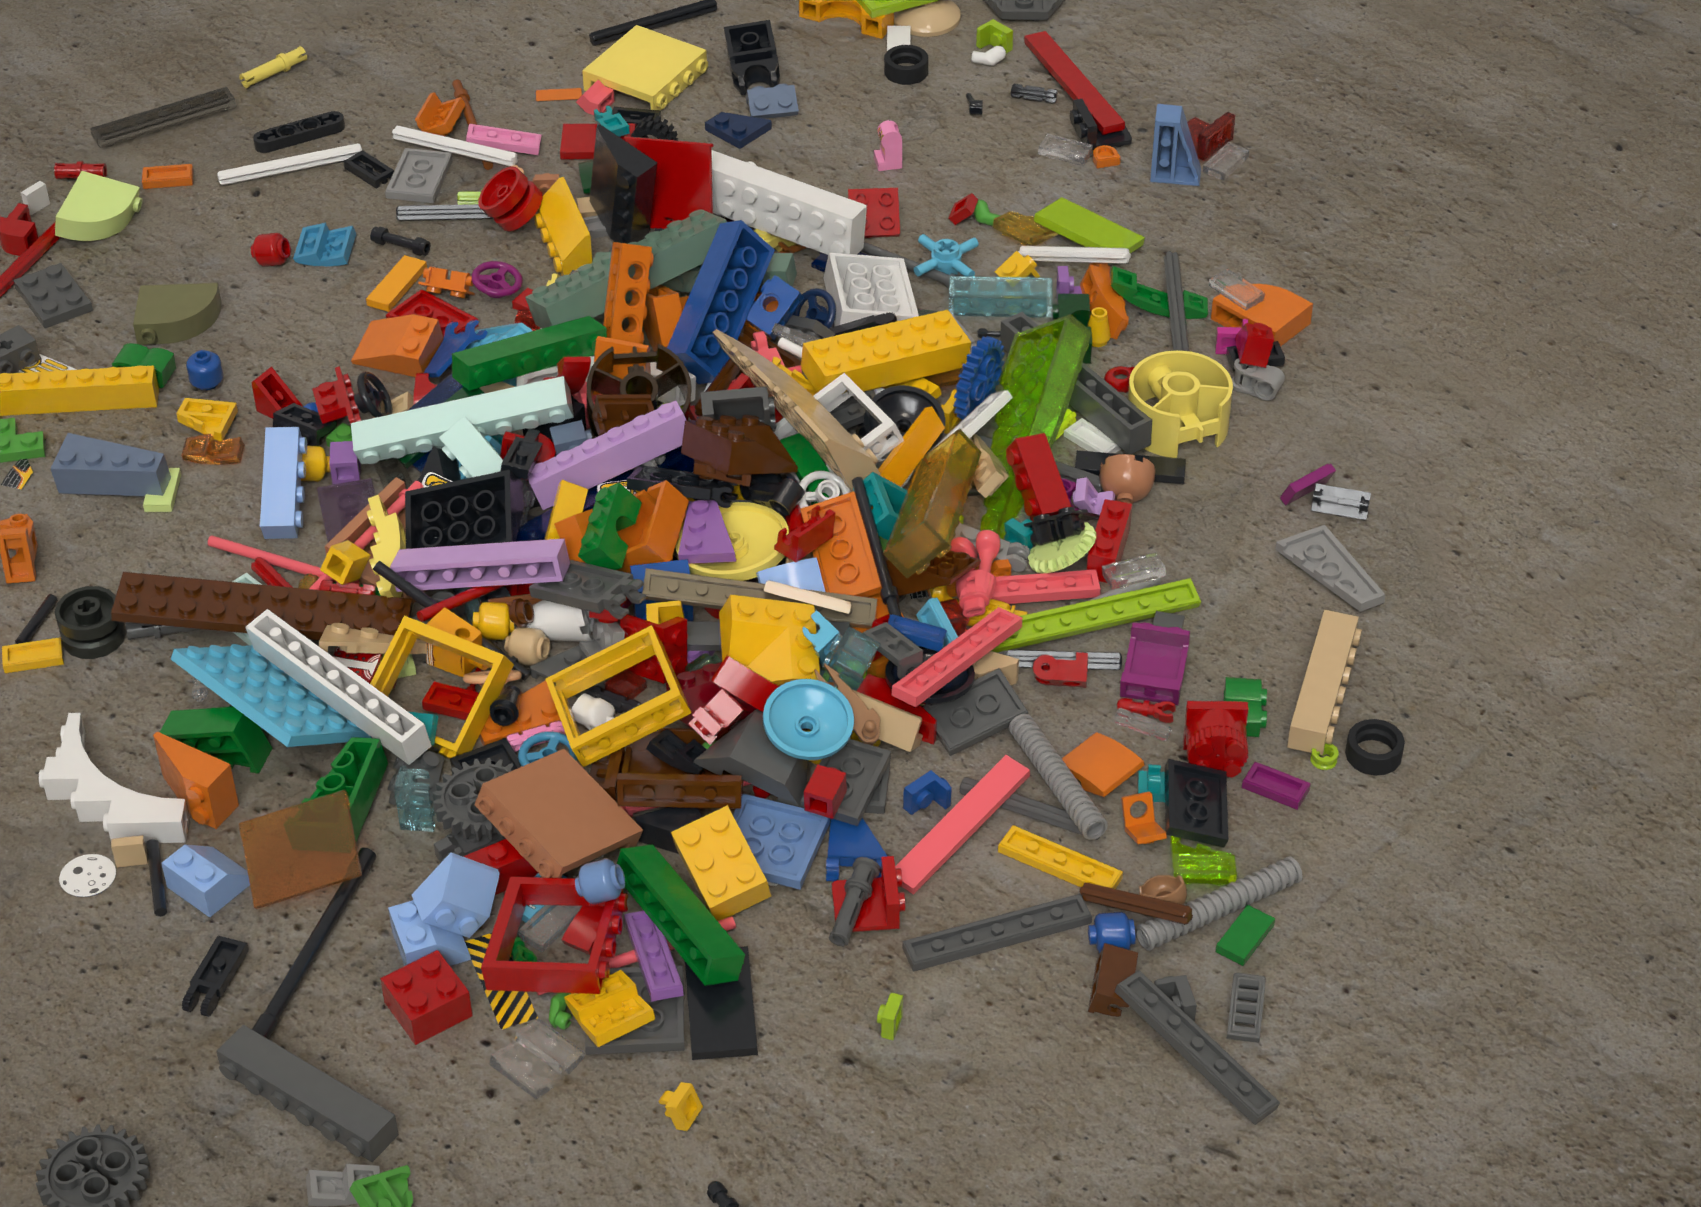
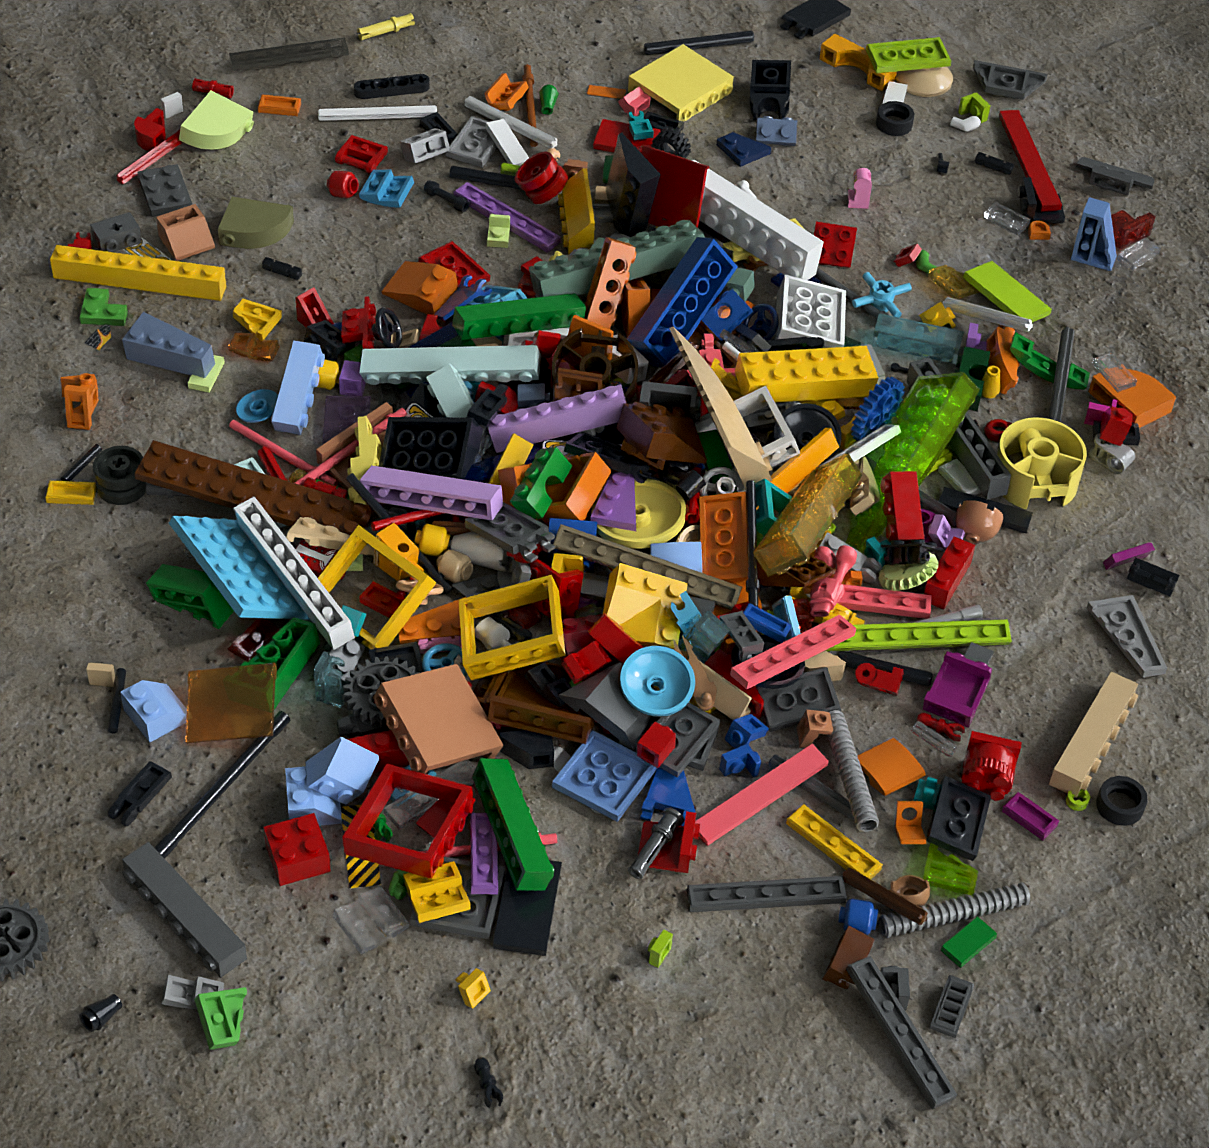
camera: 10 degrees right, 5 degrees up
white arch [39,713,190,843] -> none
white sticker [59,854,116,897] -> none
green brick [112,343,176,388] -> none
orange slope [153,732,239,829] -> none
blue head [186,350,223,391] -> none
yellow brick [320,540,371,585] -> none
light orange tile [366,255,427,312] -> none
orange hinge [418,266,475,299] -> none
bright pink tile [466,124,541,155] -> none
magenta piece [472,261,523,298] -> none
black cone [490,686,522,726] -> none
reddish brown plate [509,598,534,628] -> none
medium blue head [575,859,625,905] -> none
yellow brick [671,805,772,921] -> none
tan tile [764,580,852,614] -> none
red hinge [774,505,836,562] -> none
clear plate [1102,552,1166,590] -> none
green brick [1224,677,1267,737] -> none
none -> nougat slope [156,204,215,261]
none -> clear red slope [227,618,280,662]
none -> dark azure dish [236,389,278,423]
none -> black axle [262,257,302,280]
none -> red plate [335,135,388,174]
none -> light grey brick [400,128,450,163]
none -> medium lavender tile [454,182,561,253]
none -> white tile [485,119,529,166]
none -> yellowish green bracket [487,214,510,248]
none -> green cone [539,85,559,115]
none -> blue bracket [725,714,769,749]
none -> nougat bracket [796,709,833,748]
none -> dark grey plate [1076,157,1154,195]

